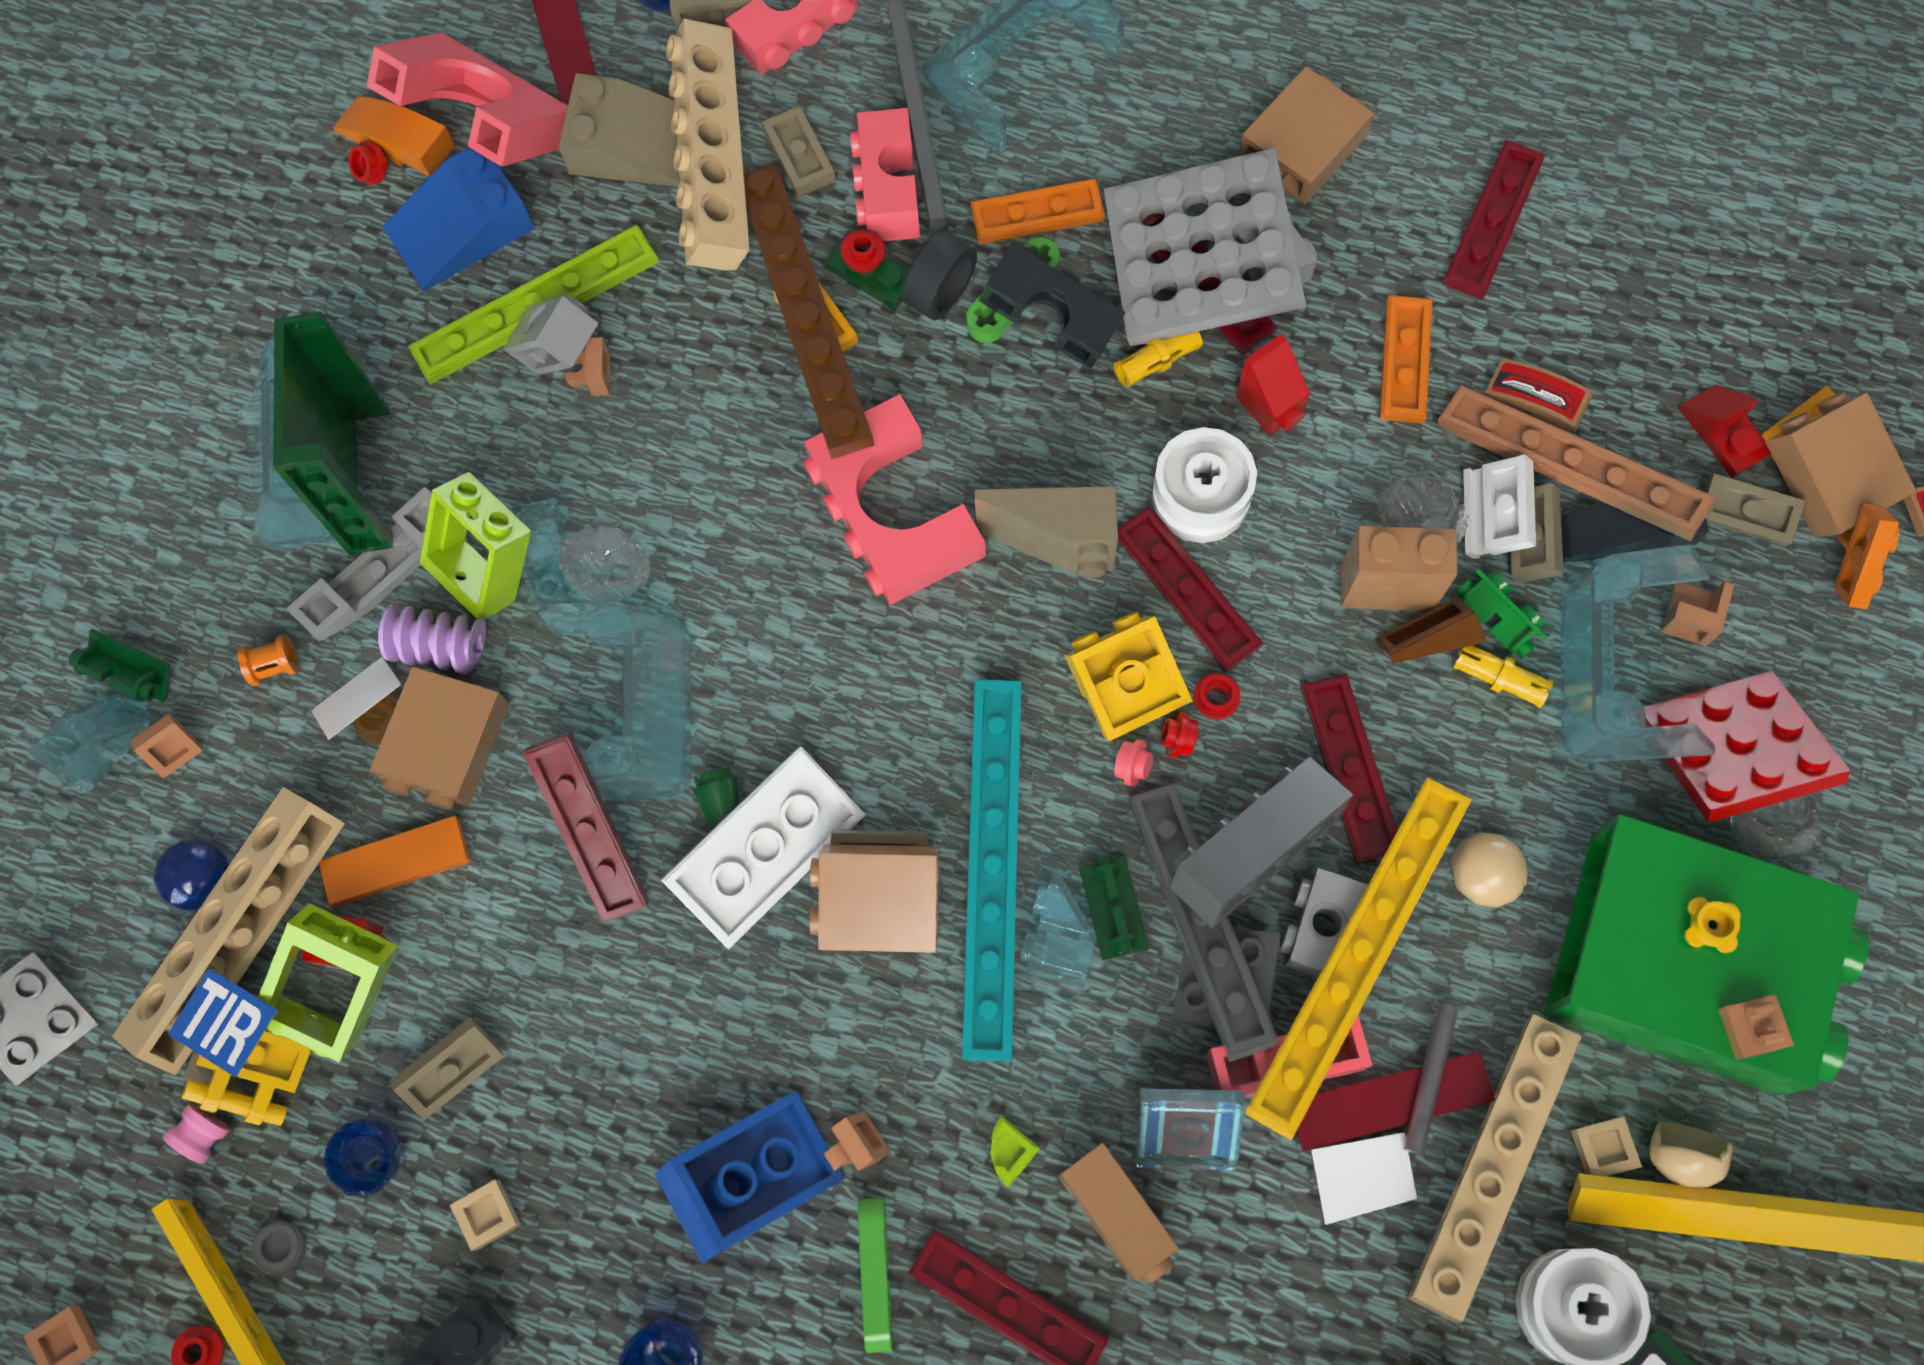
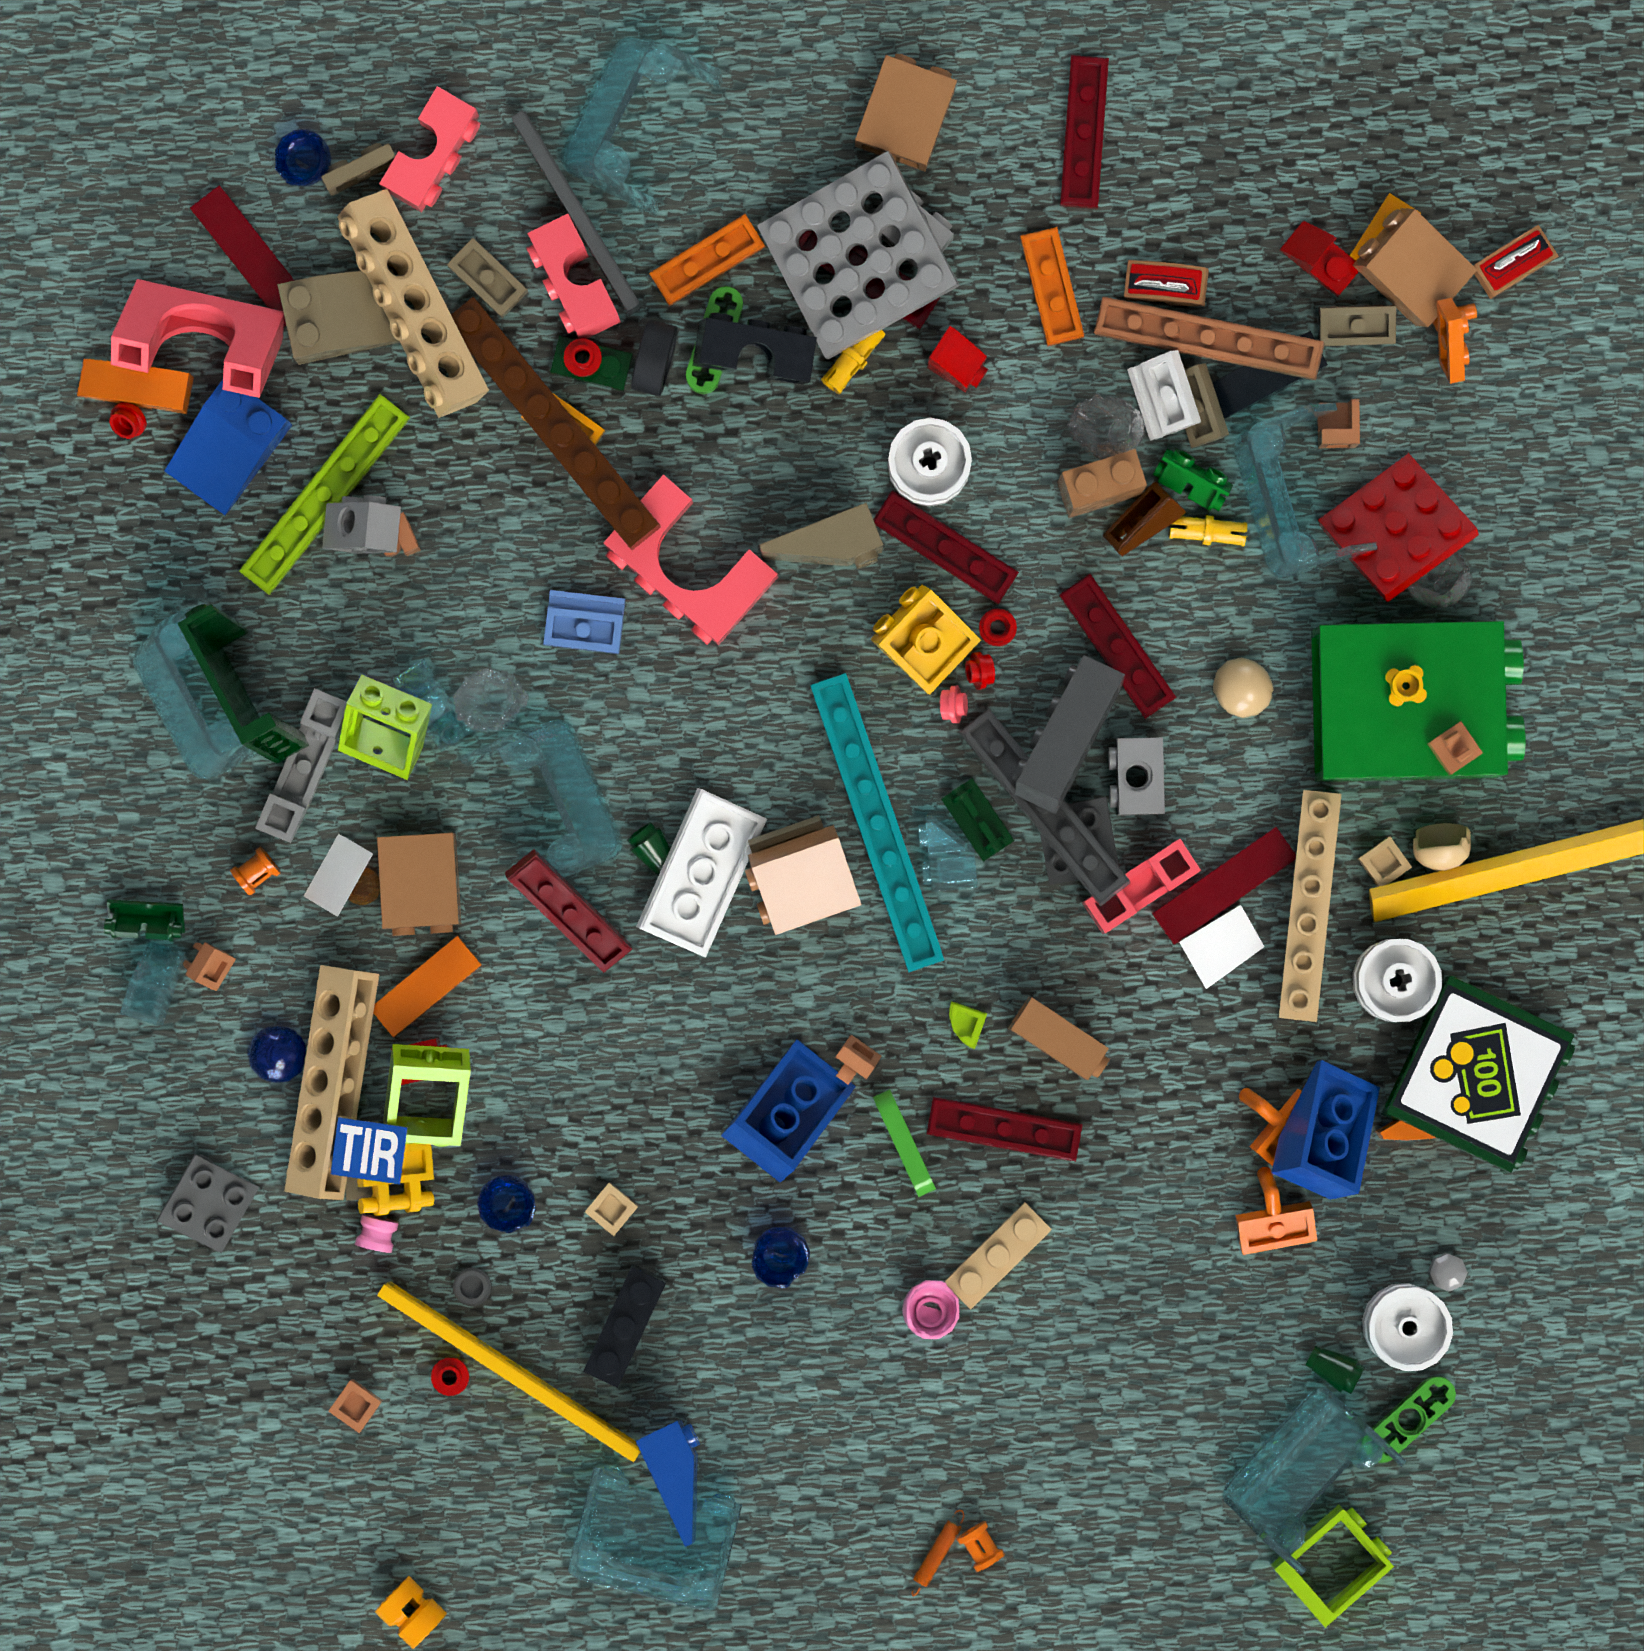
camera: 25 degrees left, 15 degrees up
lavender piece [378,603,486,675] -> none
dark tan plate [390,1017,504,1121] -> none
clear light blue tile [1136,1088,1245,1170] -> none
yellow tile [1245,777,1472,1140] -> none
flat silver bar [1403,1003,1458,1156] -> none
none -> medium blue plate [543,590,626,654]

